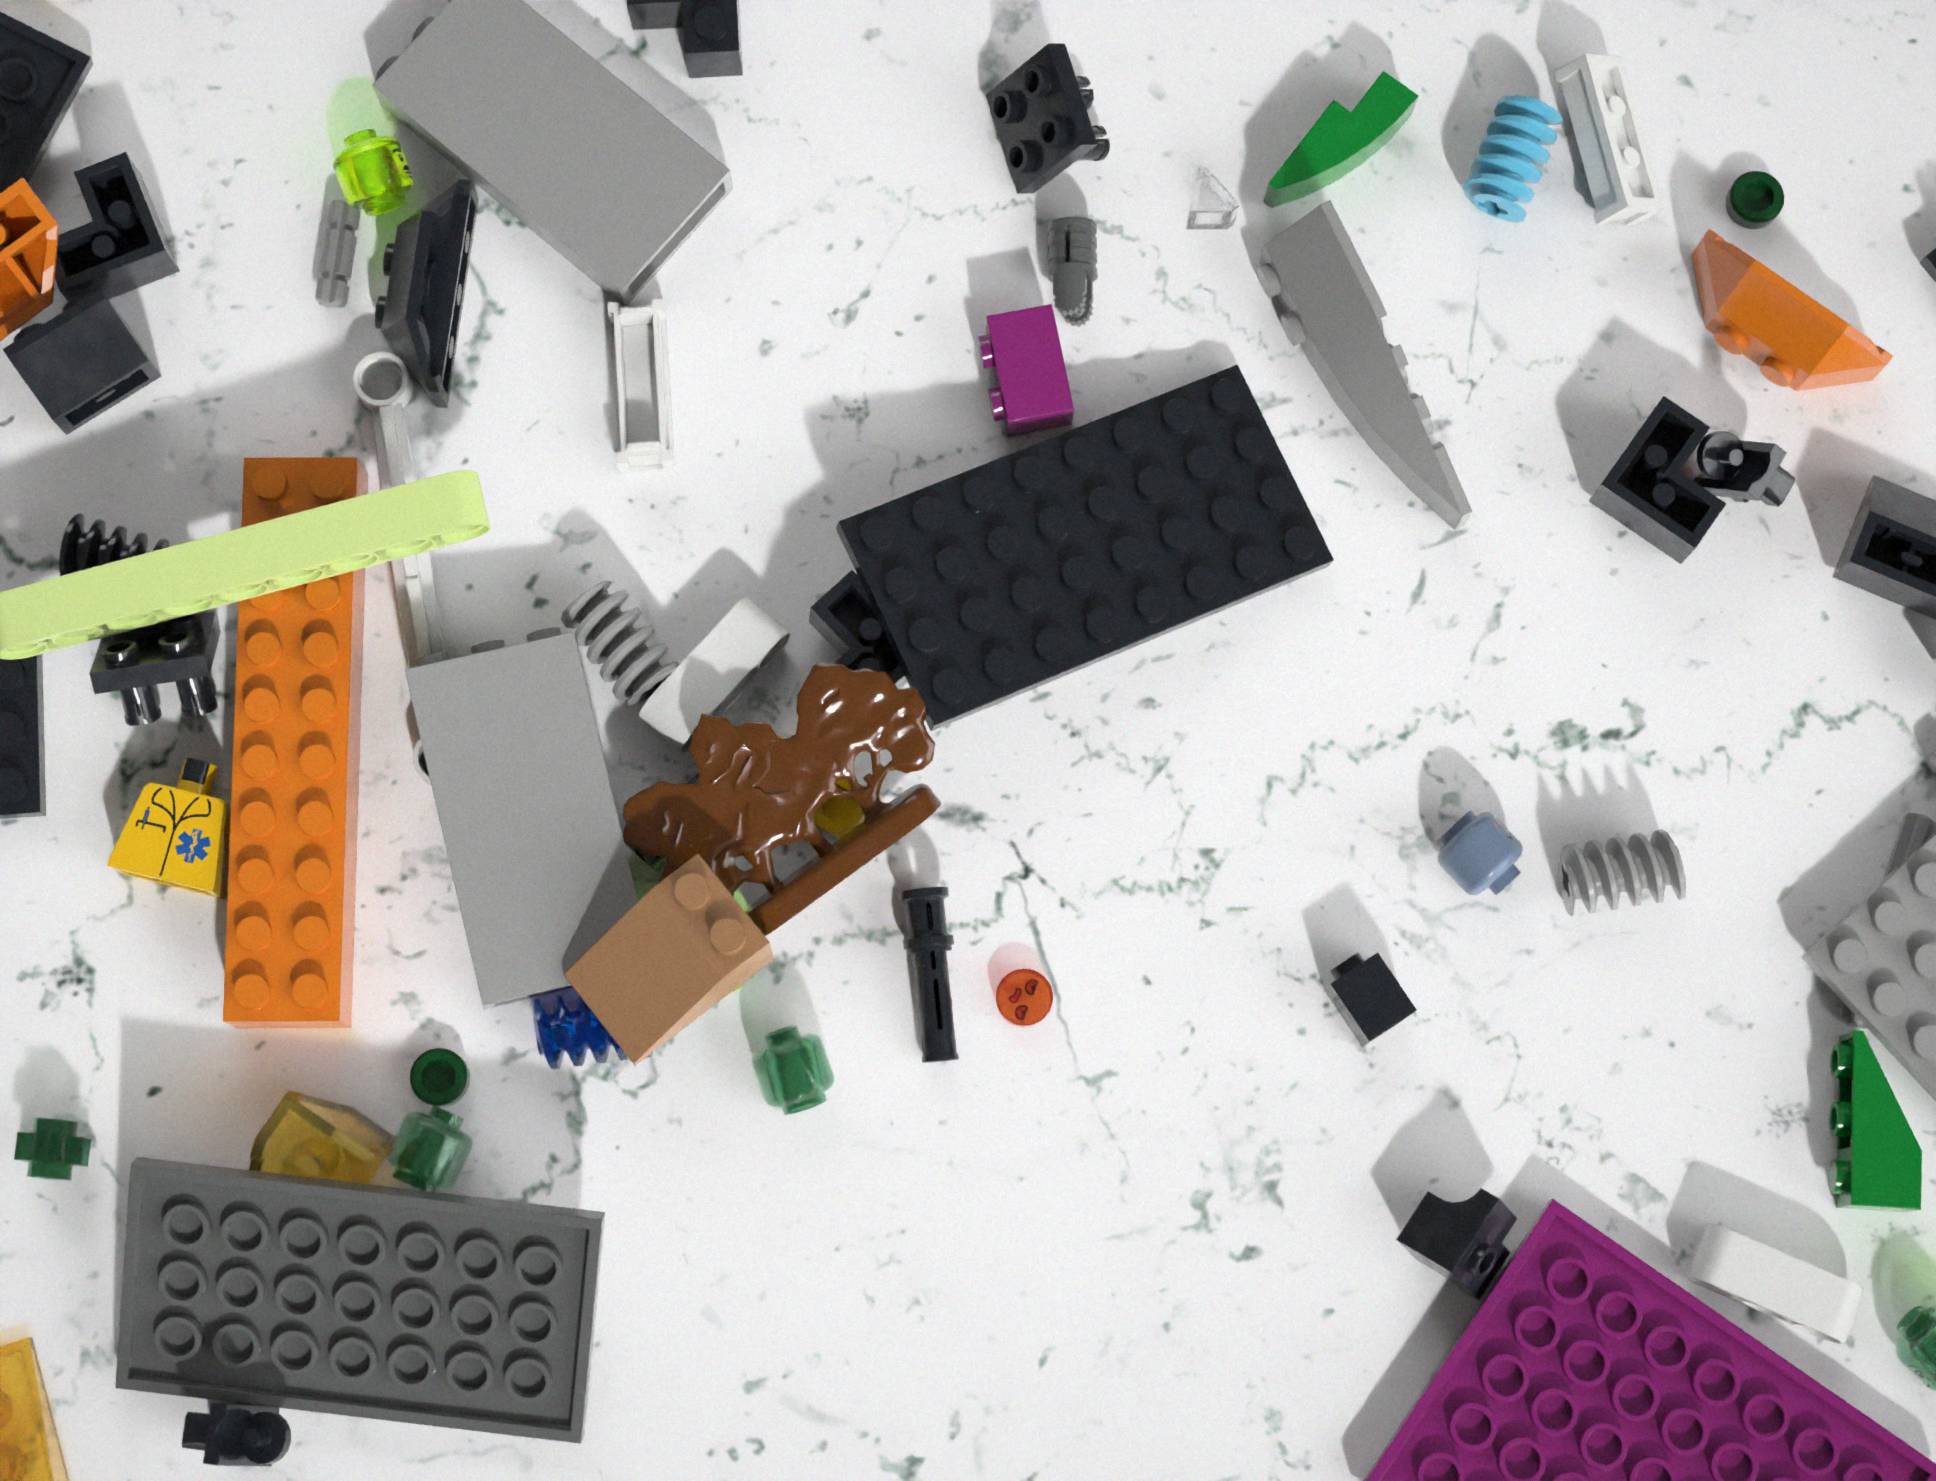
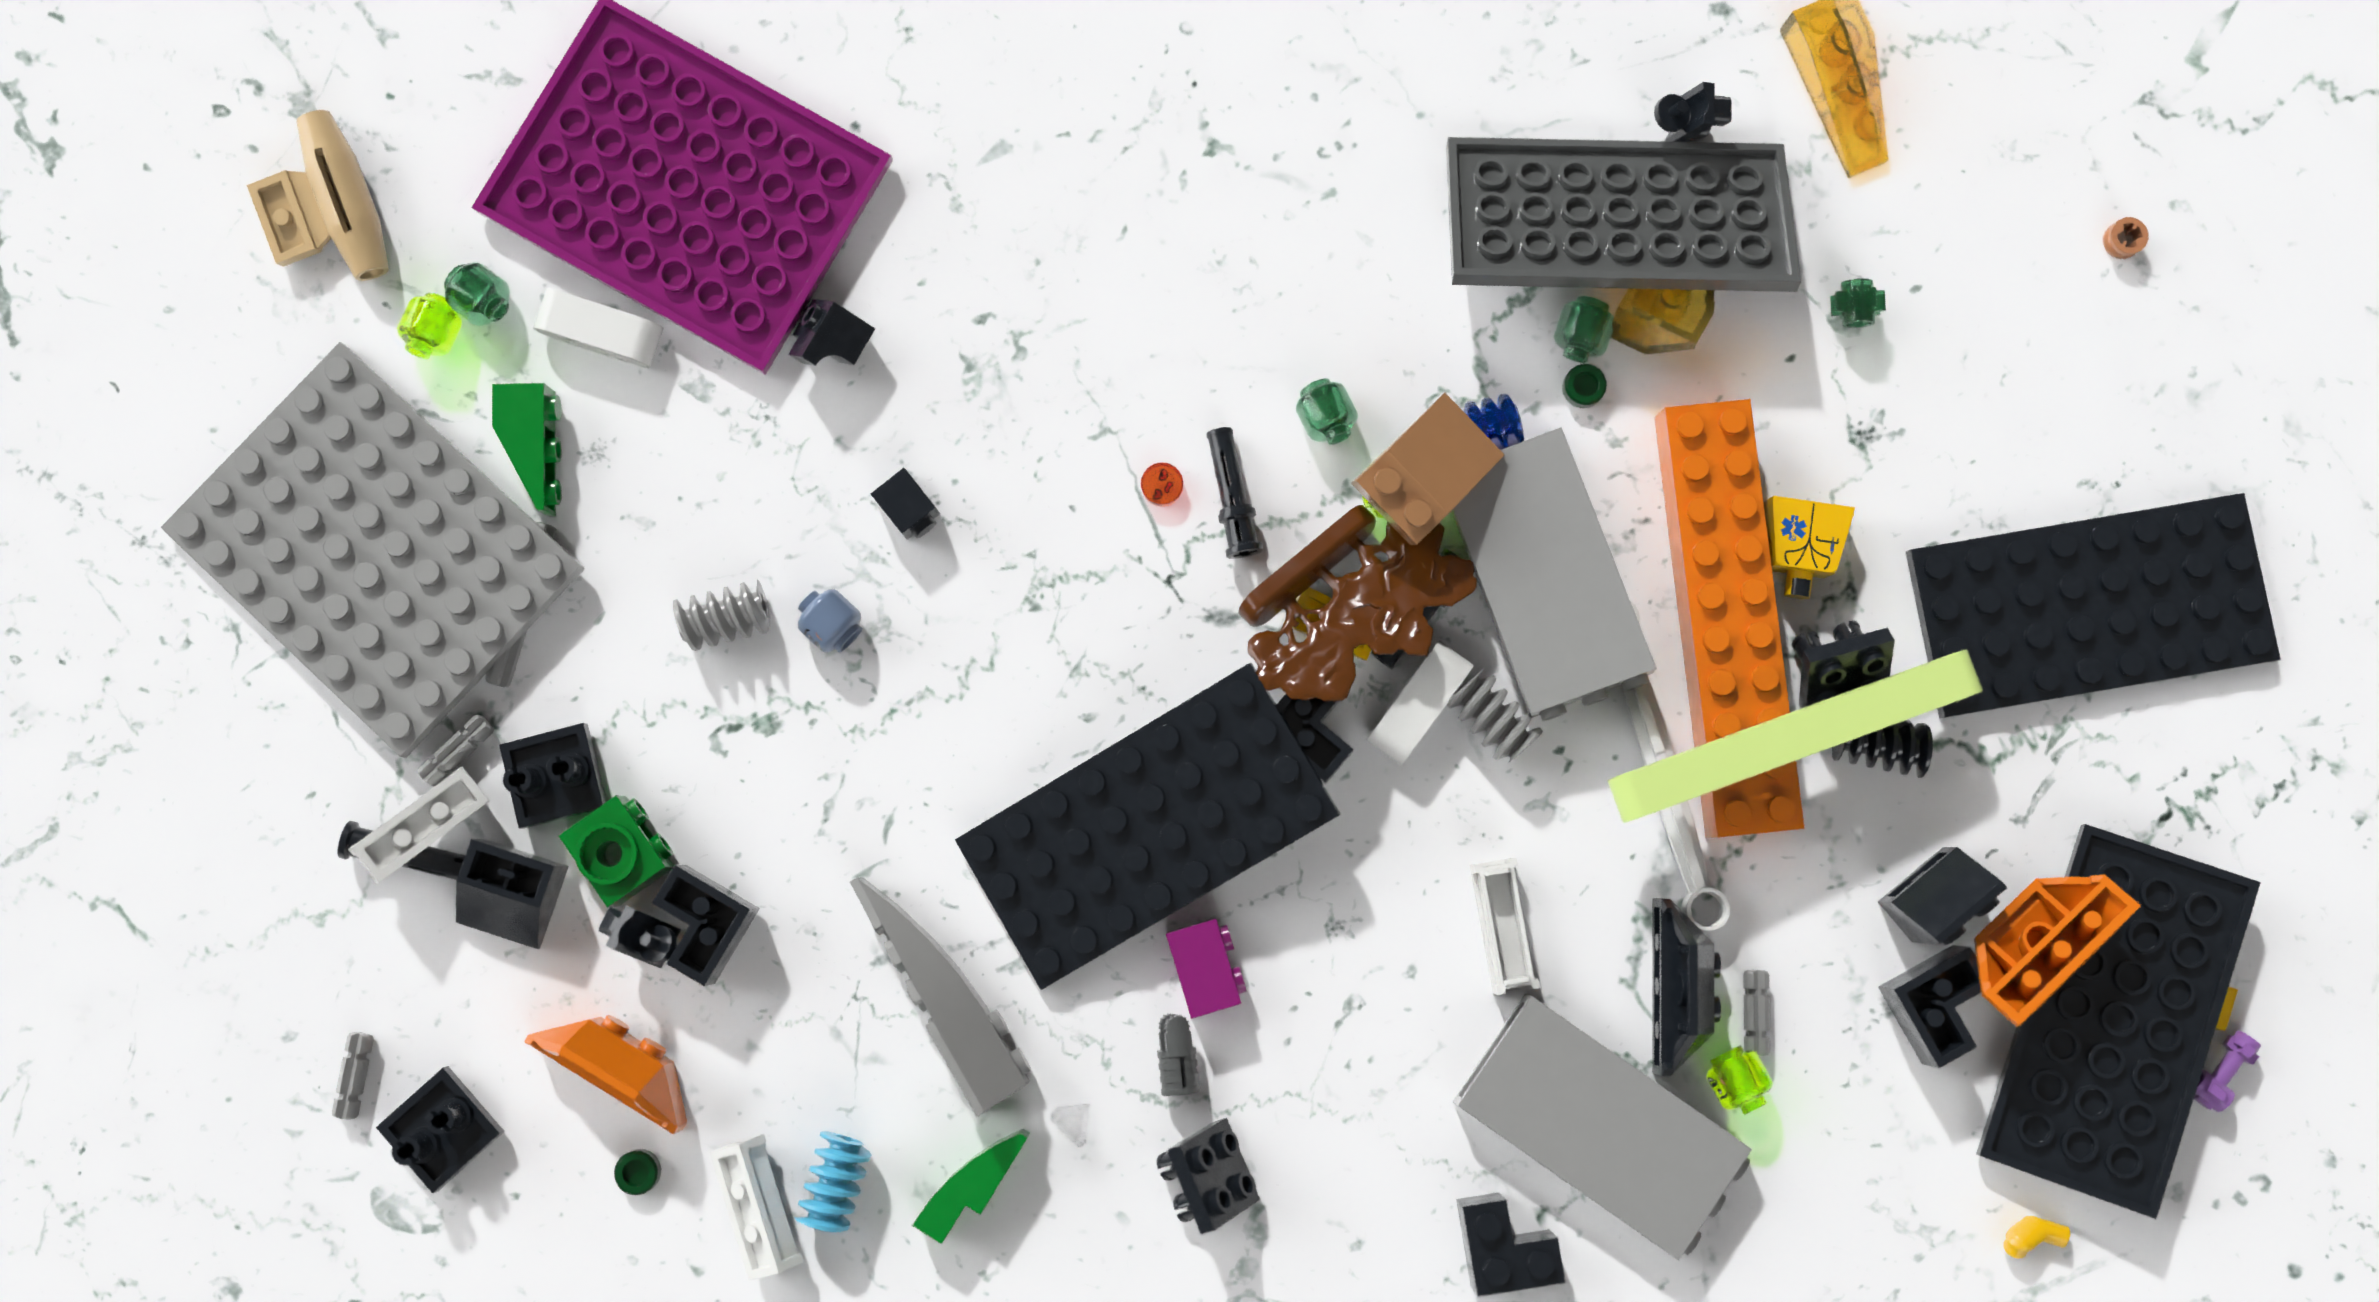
camera: 175 degrees right, 5 degrees up
none -> black plate [499,723,606,829]
none -> green brick [559,795,674,908]

